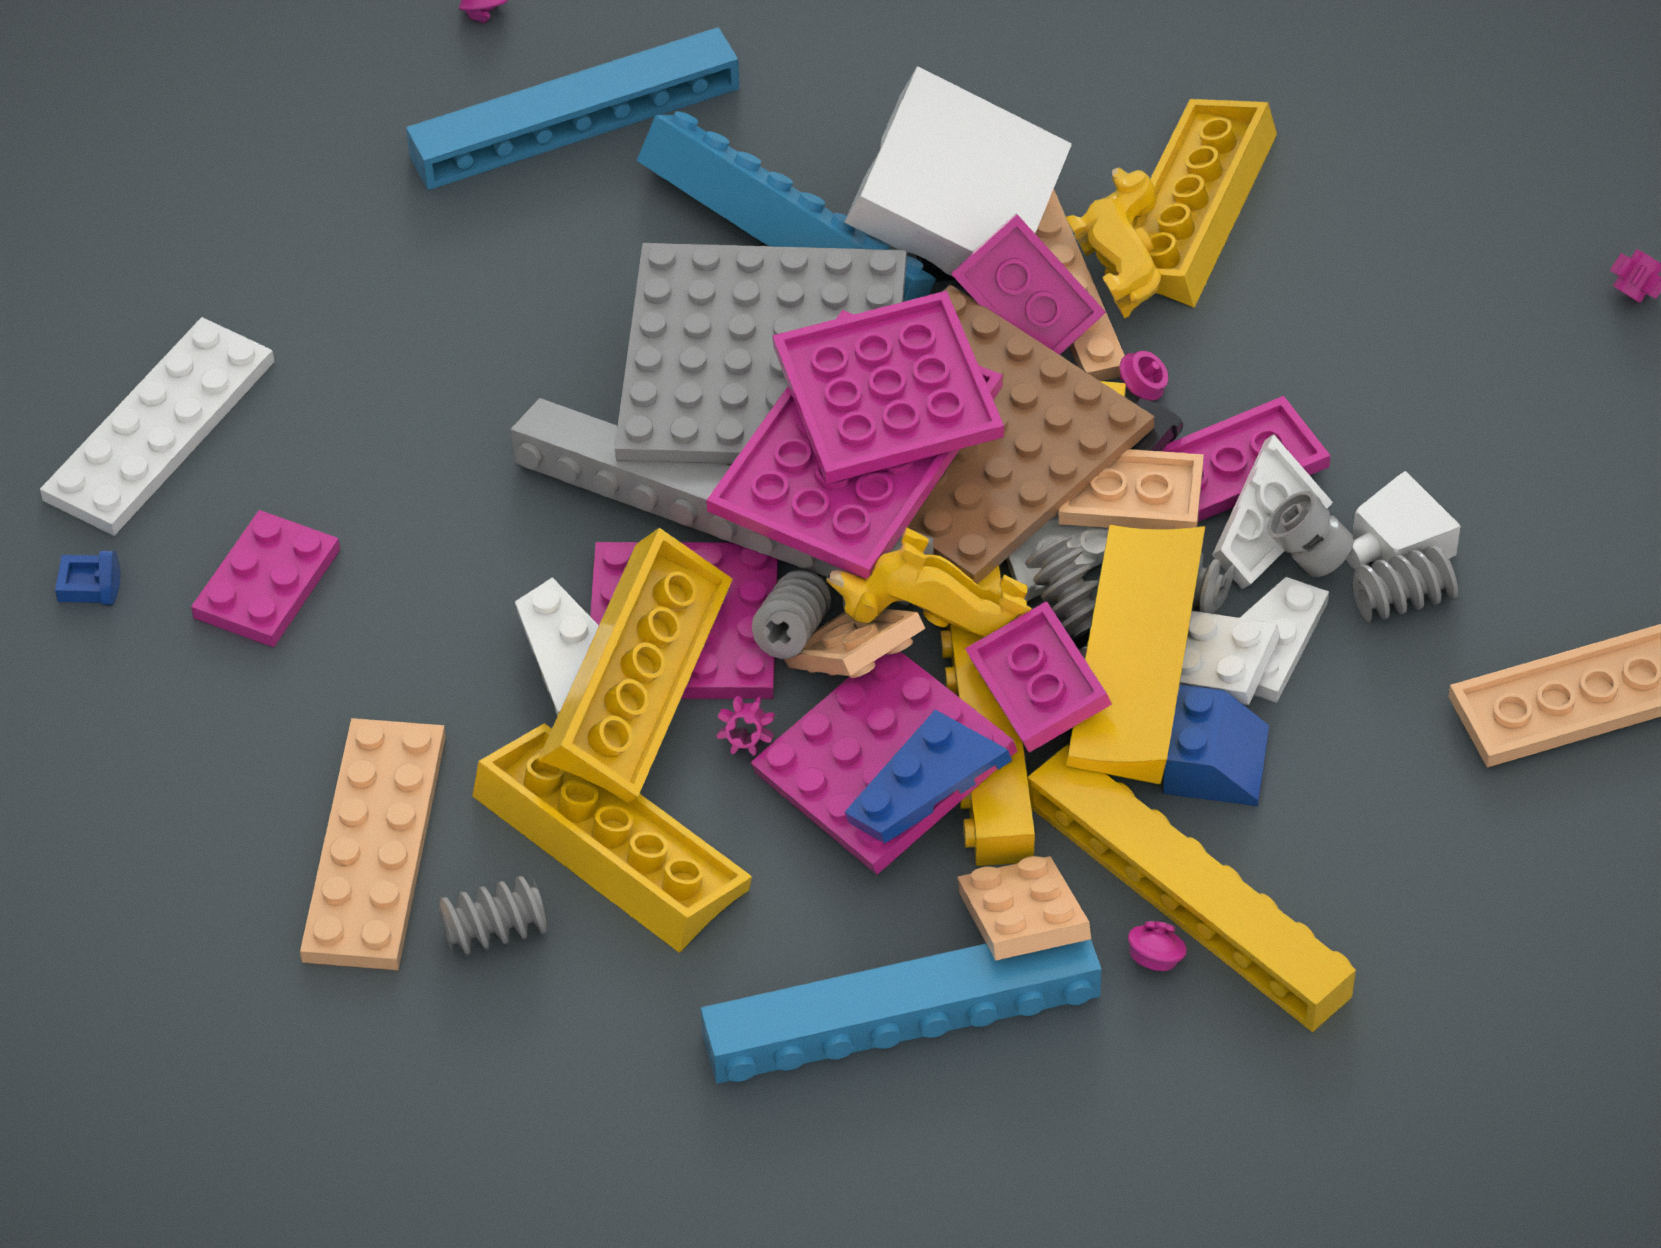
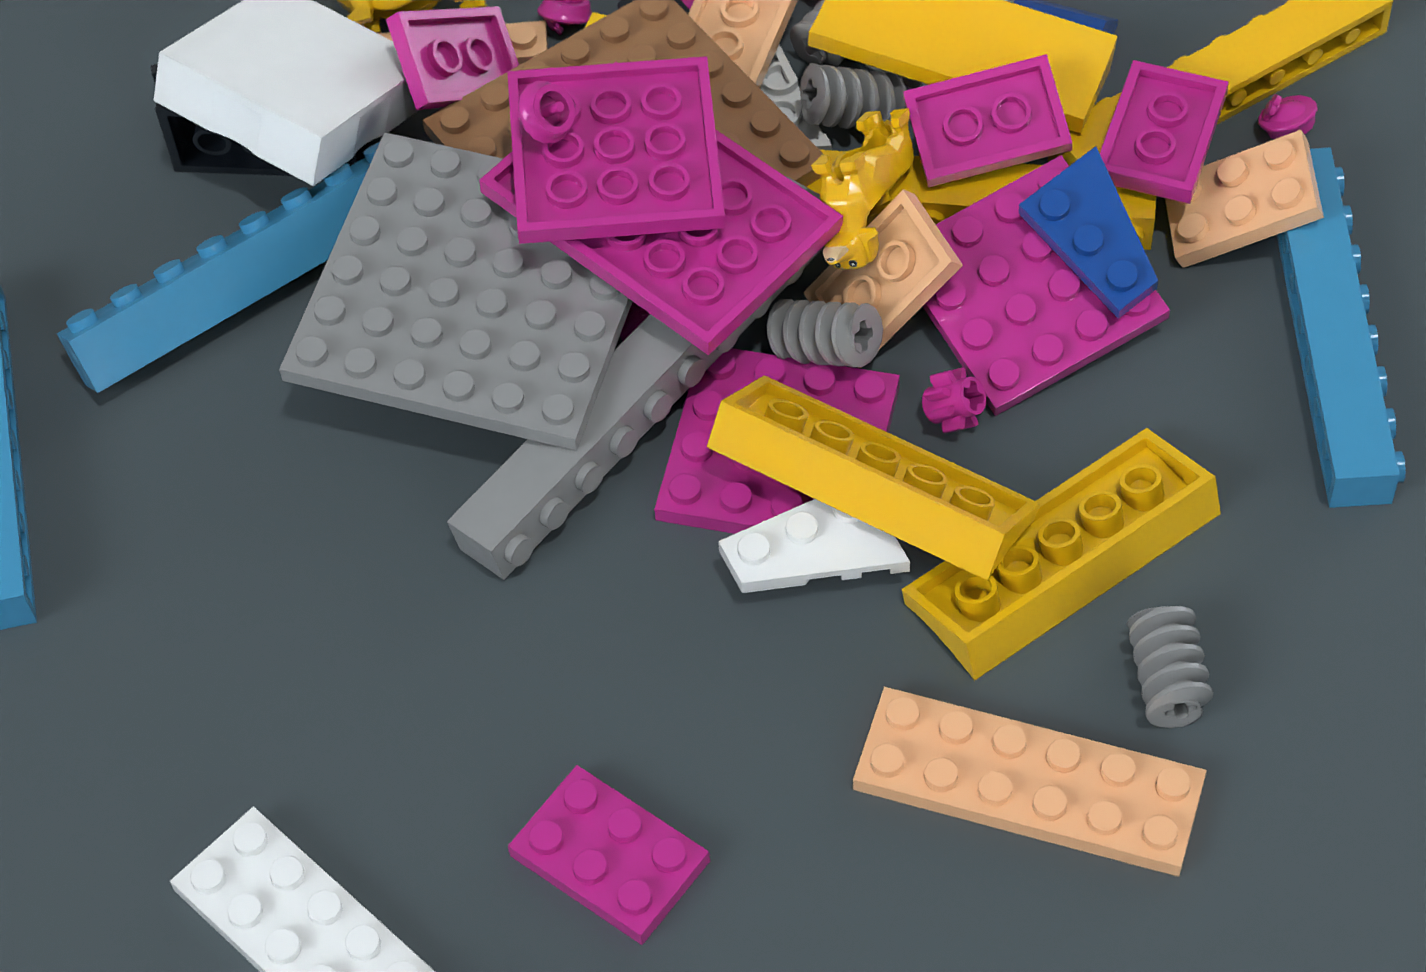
camera: 75 degrees left, 5 degrees up
none -> dark pink hat [518,81,575,143]
none -> dark pink plate [1100,60,1229,204]

